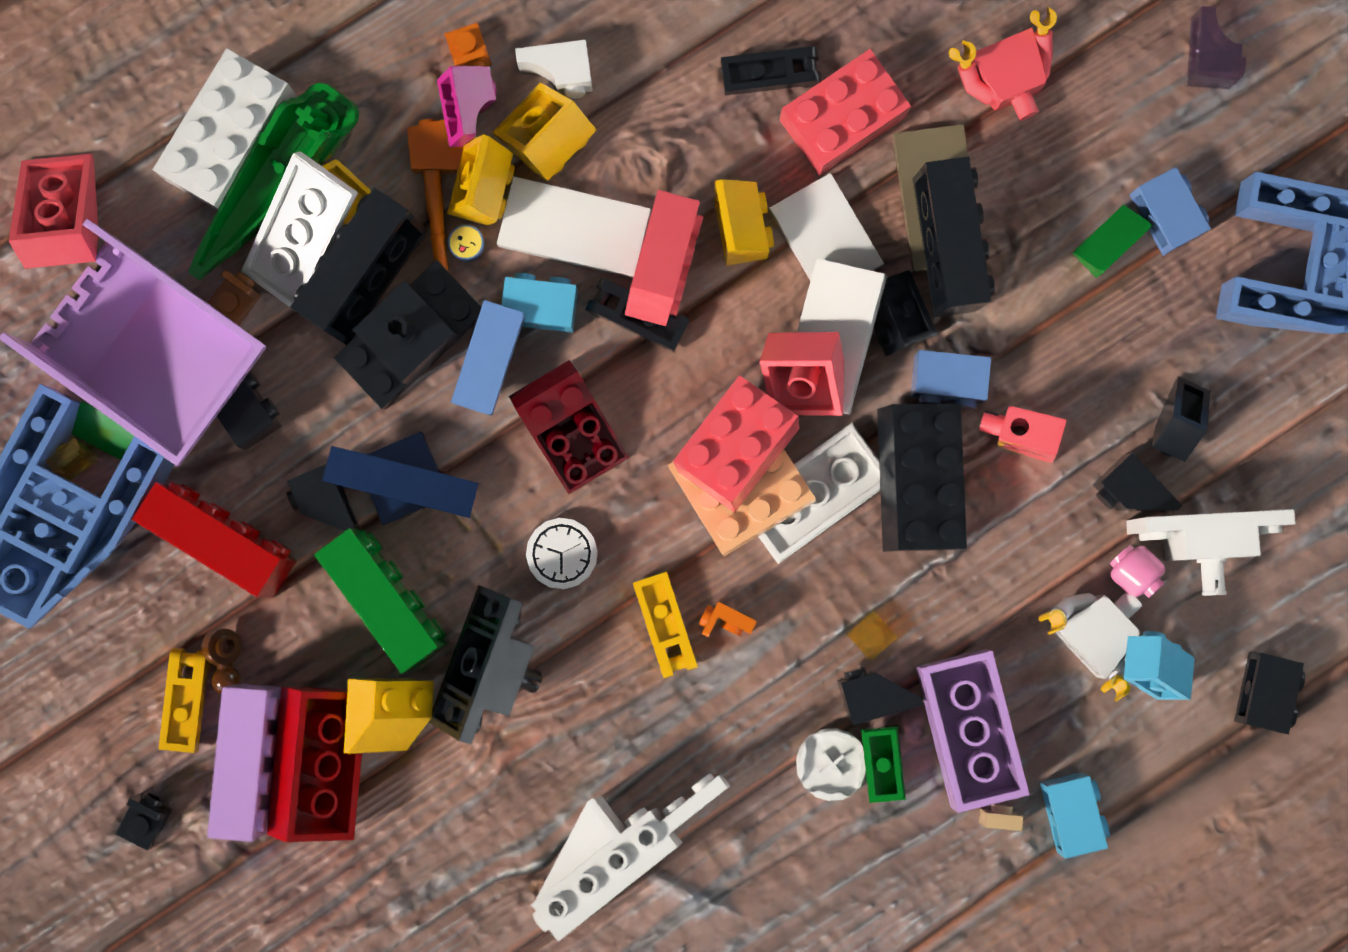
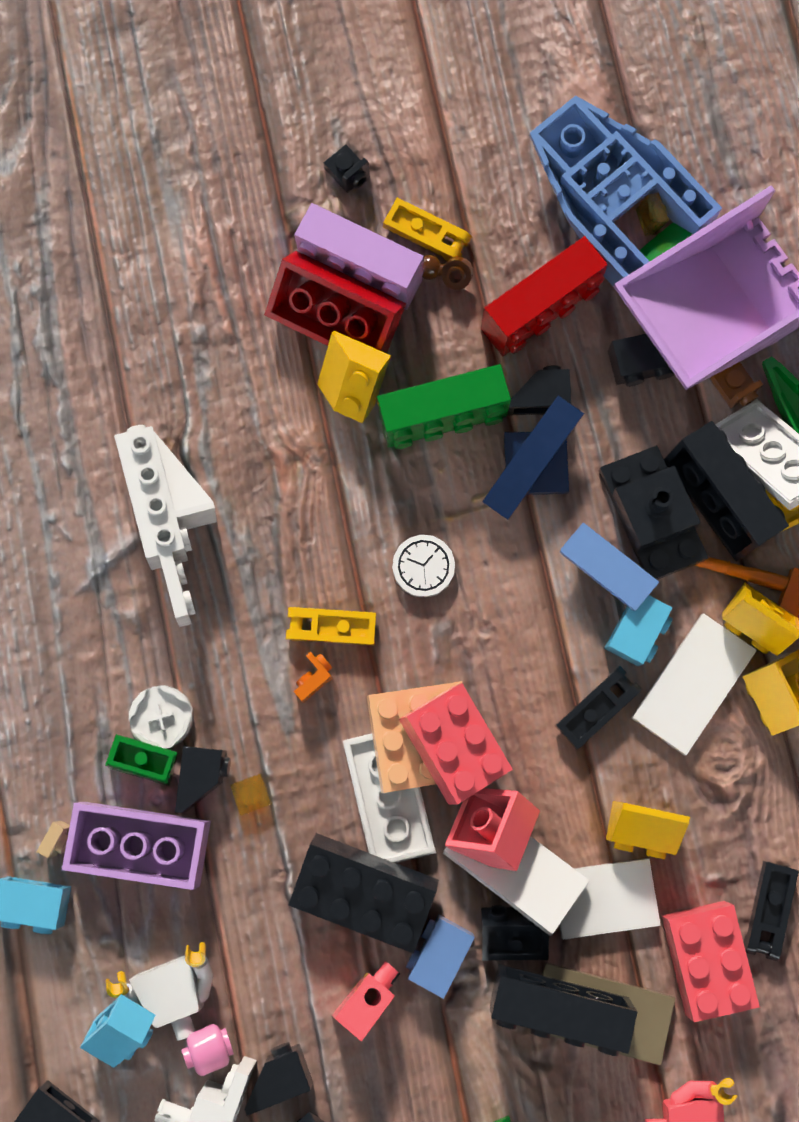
camera: 115 degrees right, 5 degrees down
black brick [429,585,542,744] -> none
light yellow tile [448,225,485,262] -> none
dark red slope [509,360,629,495] -> none
coral brick [625,190,704,326] -> none

